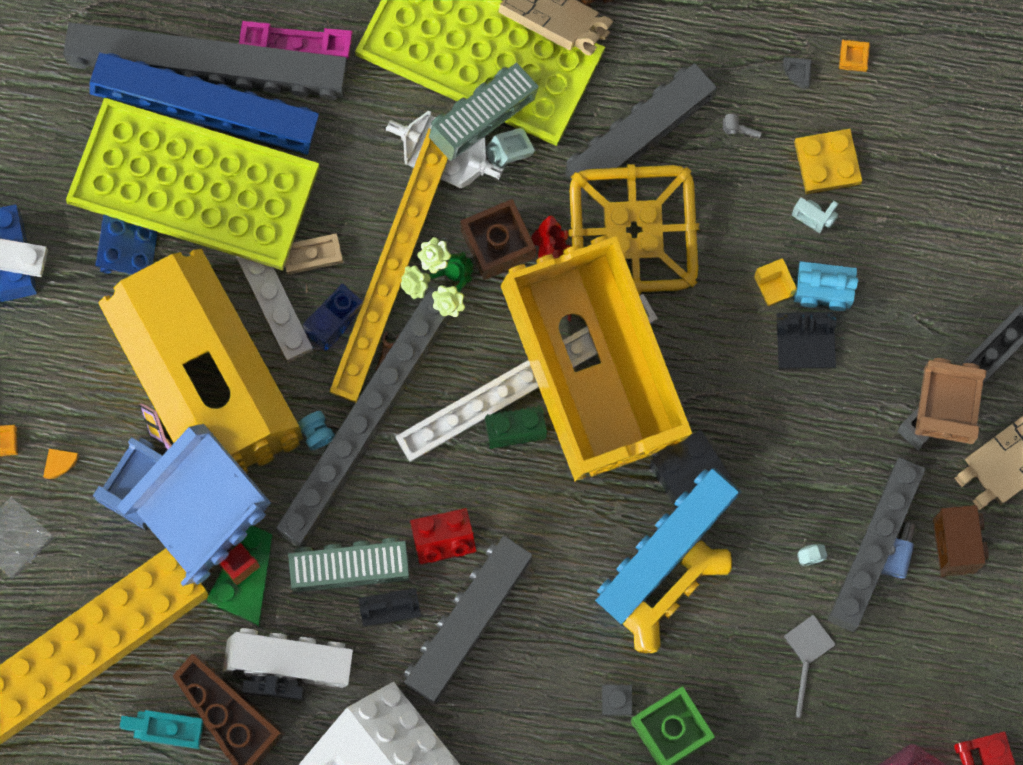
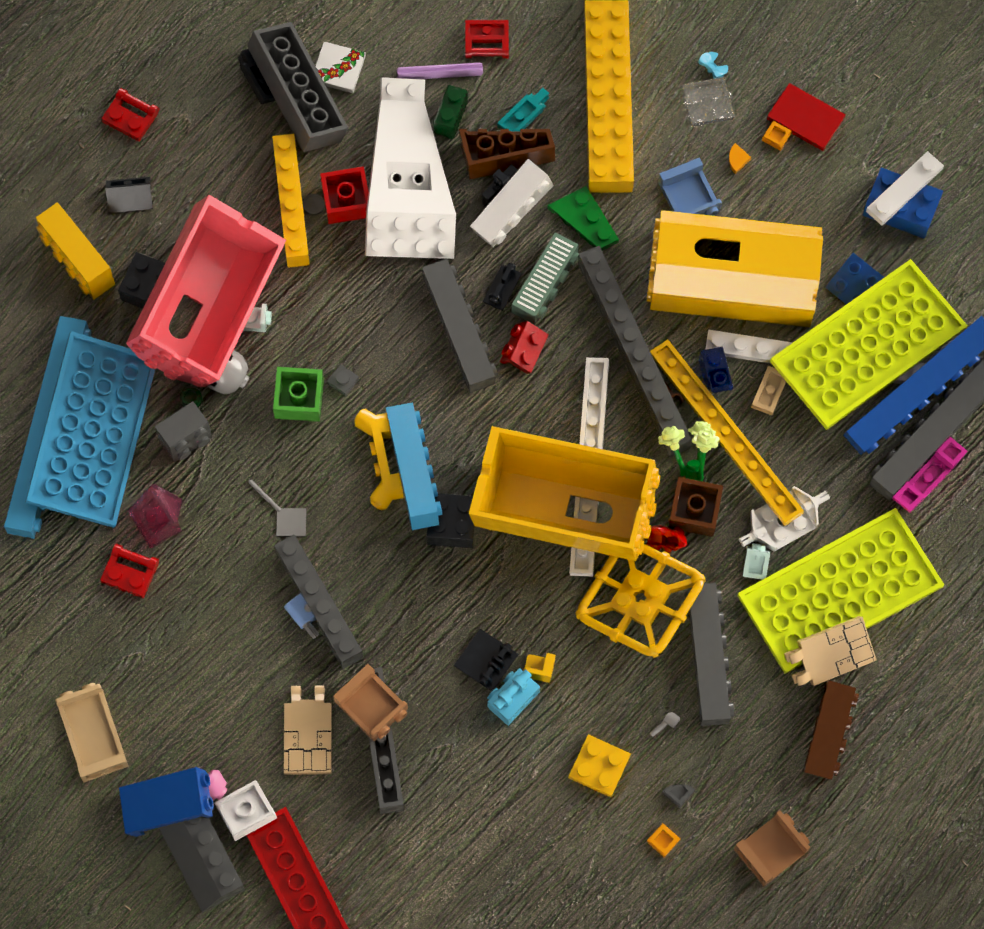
camera: 125 degrees right, 5 degrees down
medium blue panel [117,424,271,586] -> none
red panel [219,543,260,585] -> none
medium azure wheel [298,411,335,450] -> none
sand green brick [429,63,539,161] -> none
dark green brick [485,405,547,449] -> none
light aqua bracket [792,197,839,234] -> none
light aqua tile [797,544,828,566] -> none
reddish brown brick [933,505,989,577] -> none

